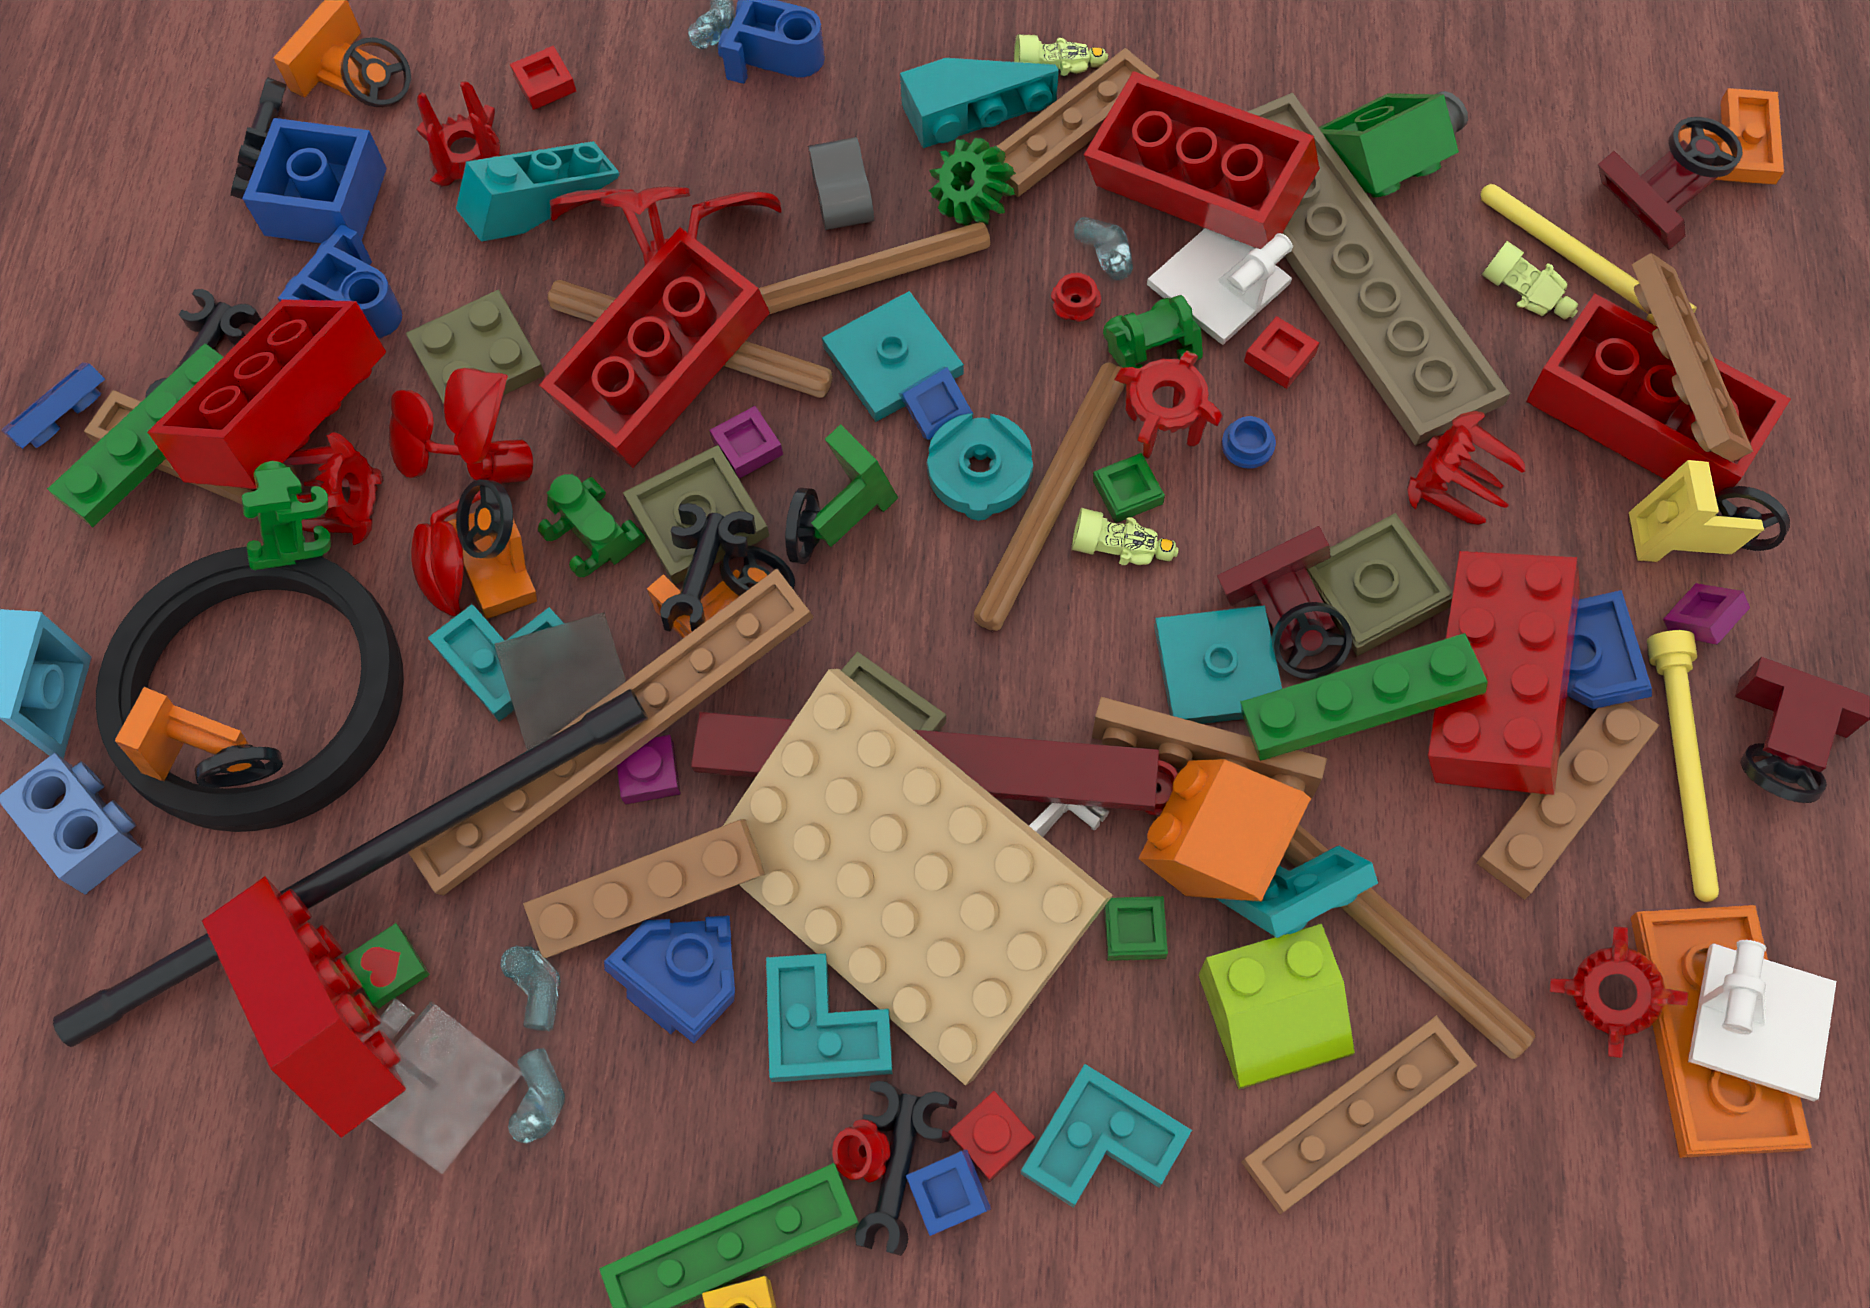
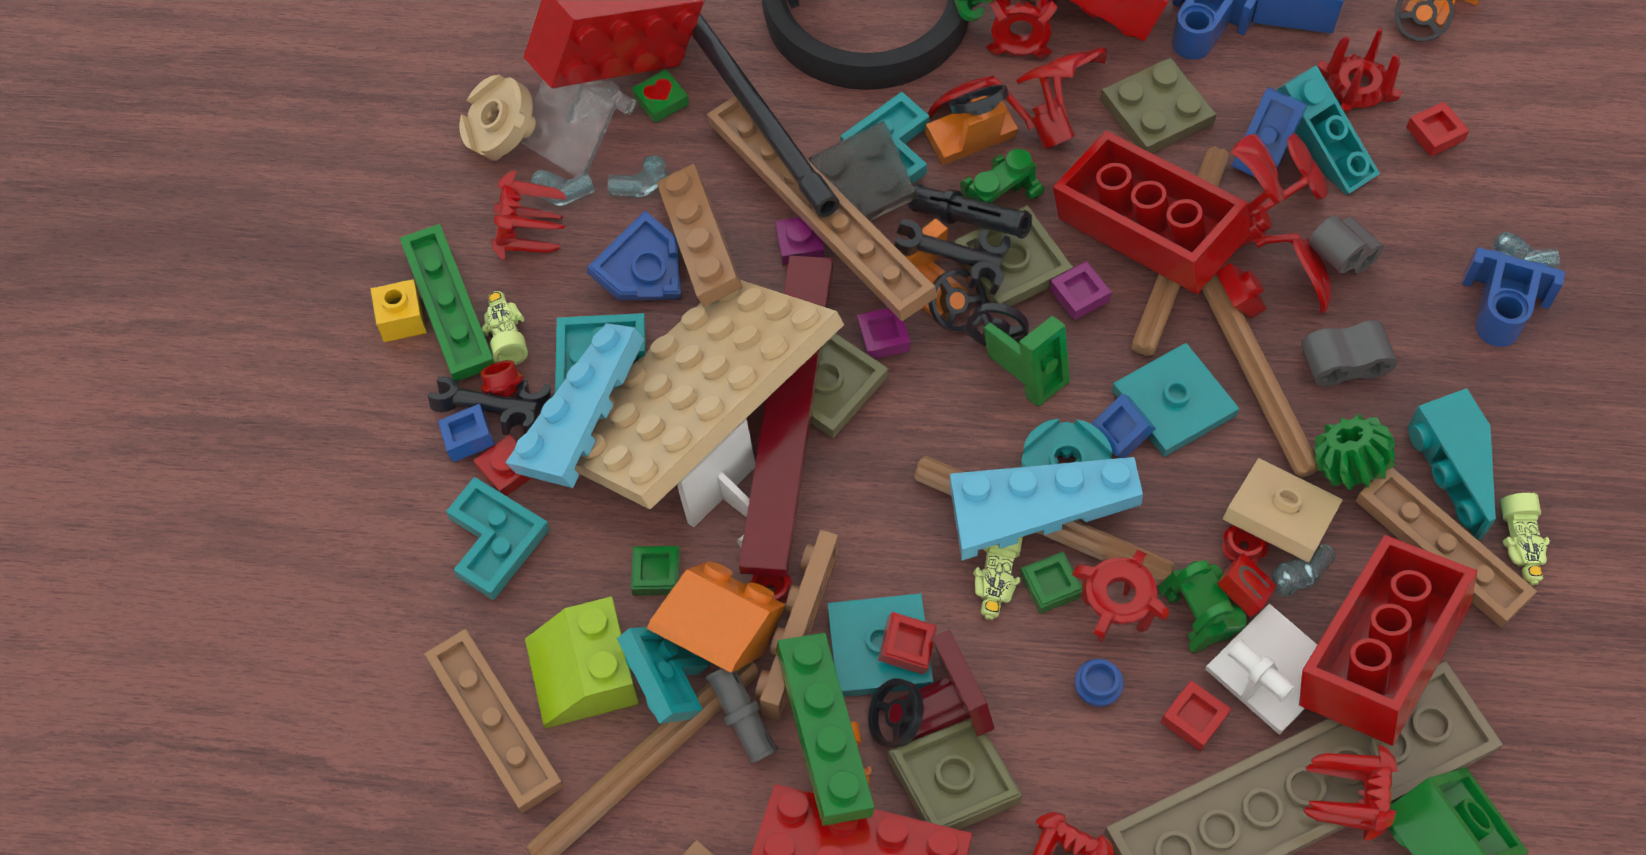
camera: 90 degrees right, 5 degrees down
none -> tan plate [459,75,536,161]
none -> yellowish green piece [482,291,528,365]
none -> red piece [491,170,567,260]
none -> medium azure wing [505,323,644,488]
none -> dark grey pin [705,668,779,764]
none -> magenta plate [857,308,911,359]
none -> red tile [878,612,937,675]
none -> black pin [908,184,1032,239]
none -> medium azure wing [950,457,1143,560]
none -> red plate [1216,263,1267,318]
none -> red tile [1217,553,1277,617]
none -> tan plate [1223,458,1343,562]
none -> blue plate [1231,87,1308,177]
none -> red piece [1303,745,1398,841]
none -> dark grey axle [1308,215,1384,274]

